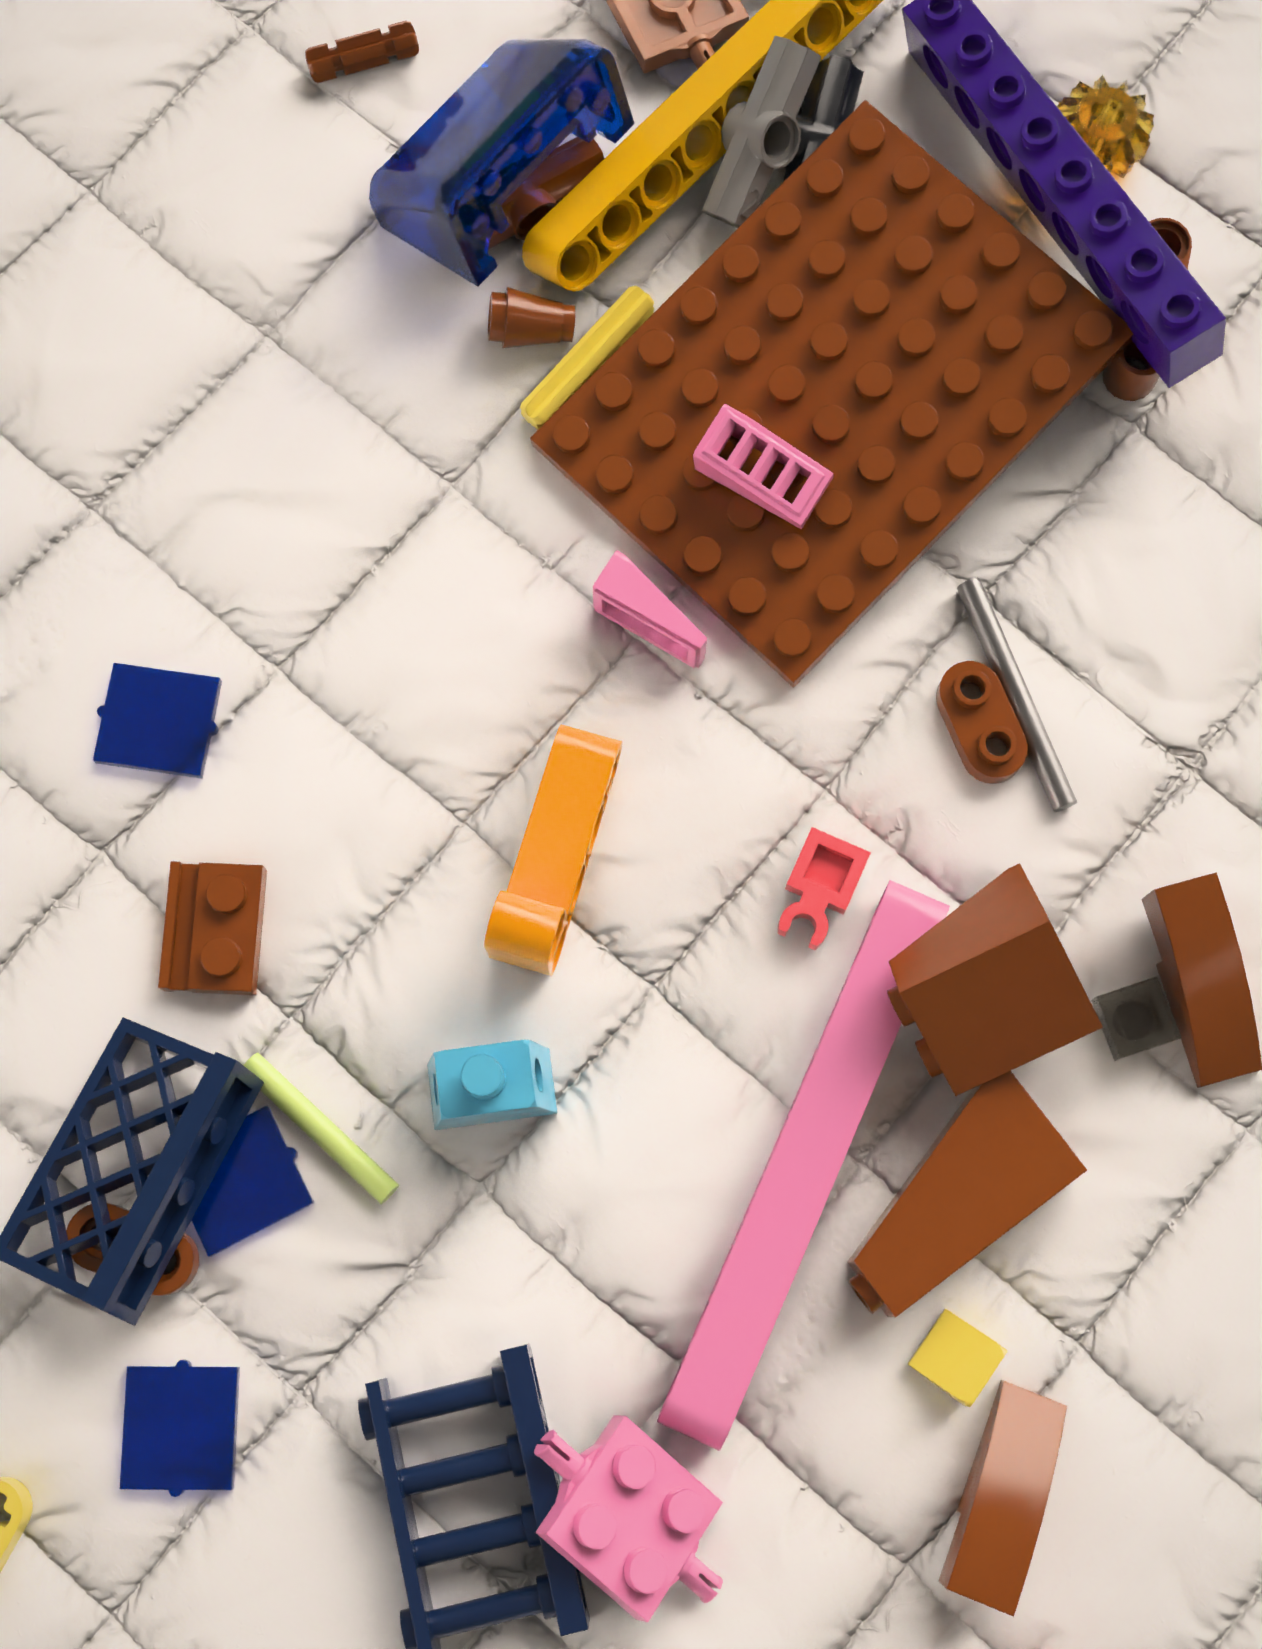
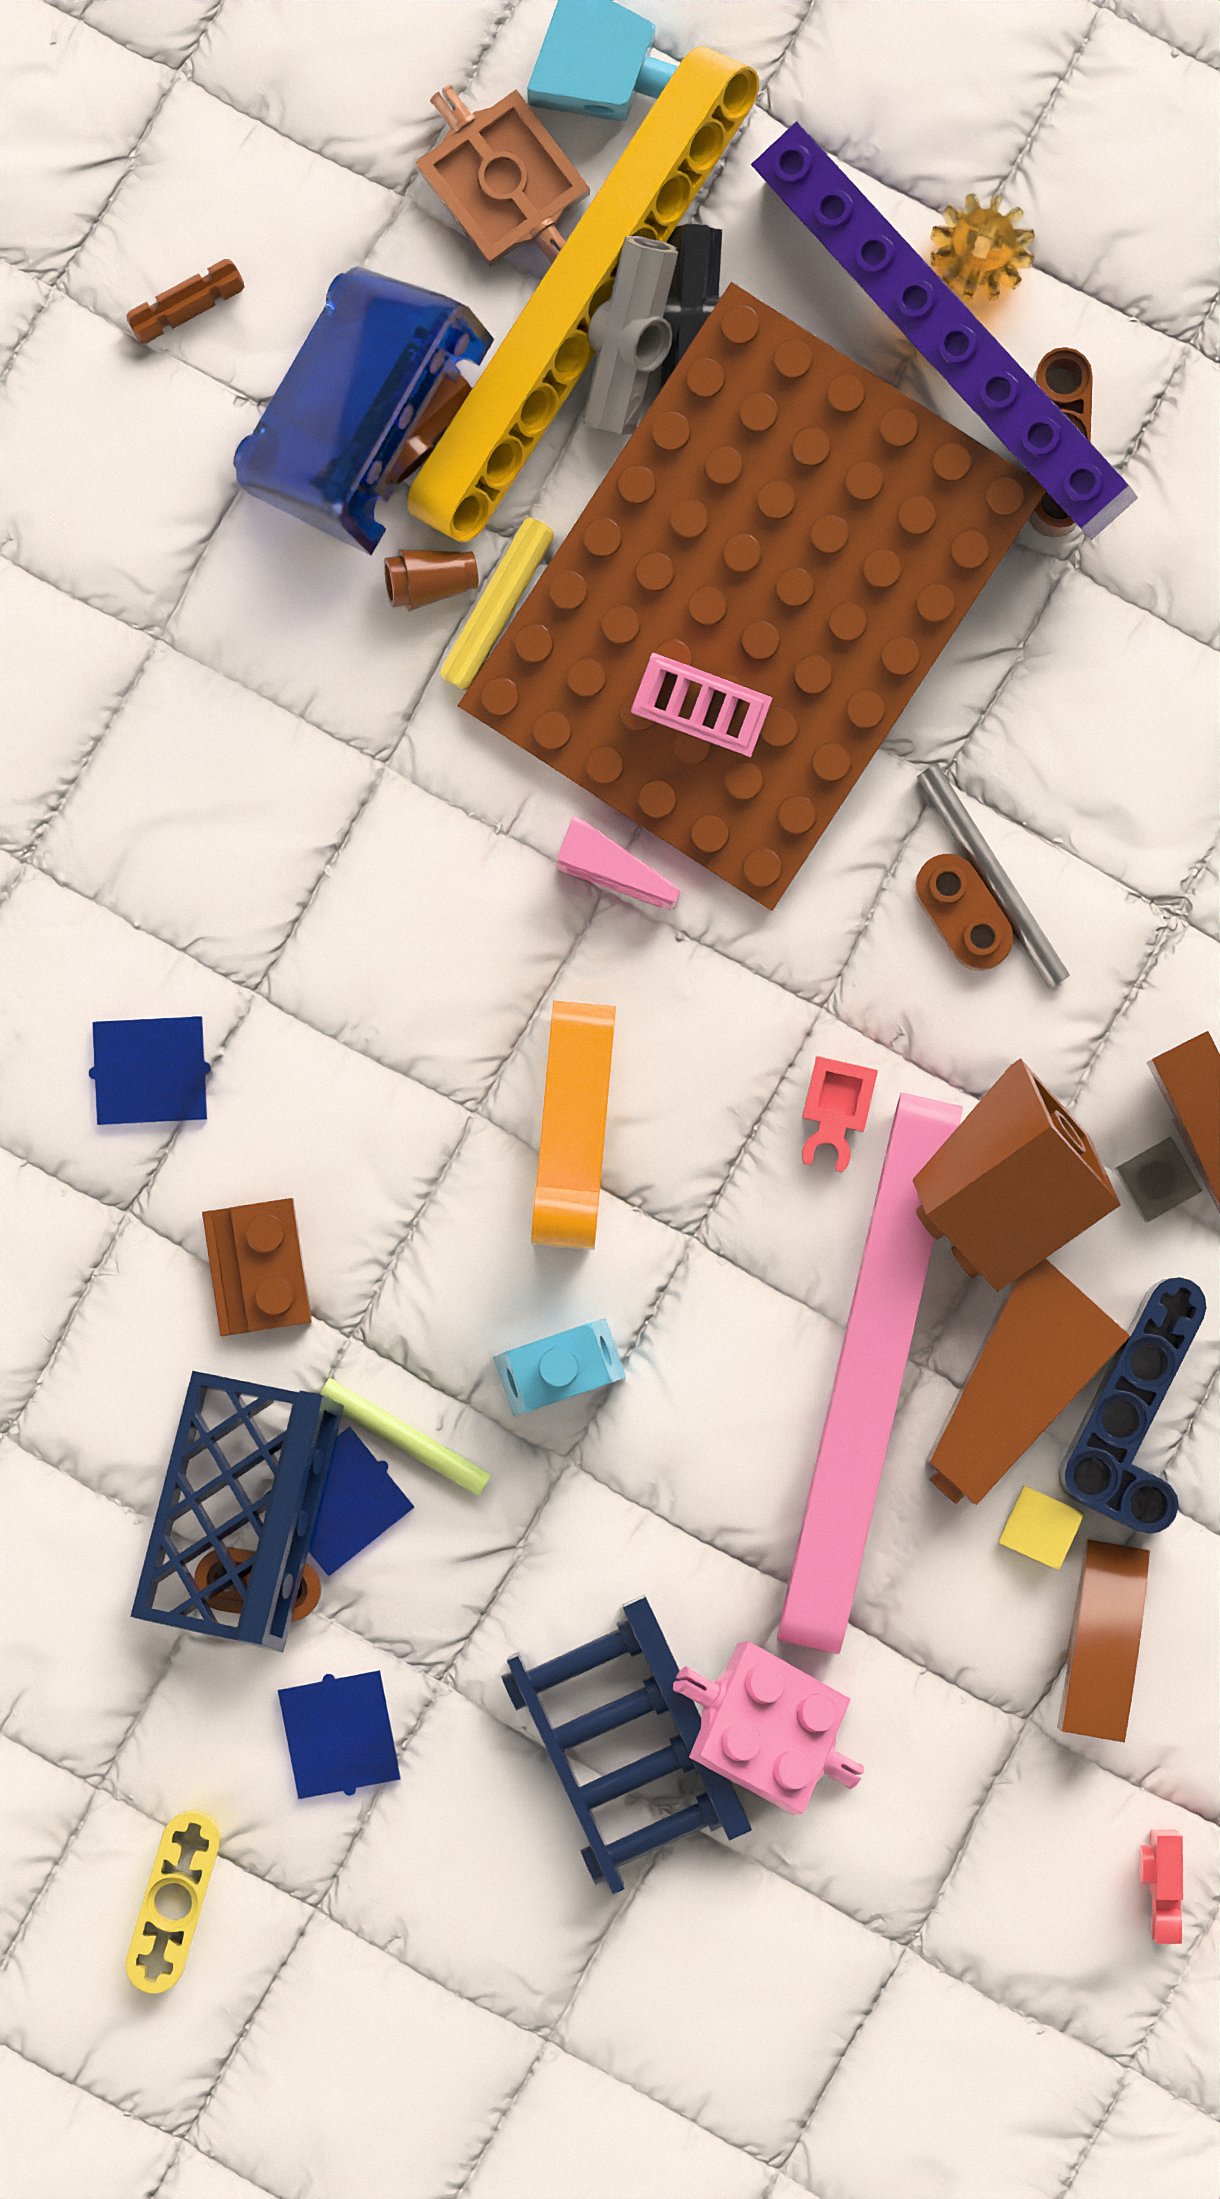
camera: 15 degrees left, 10 degrees up
none -> dark blue beam [1058,1277,1207,1534]

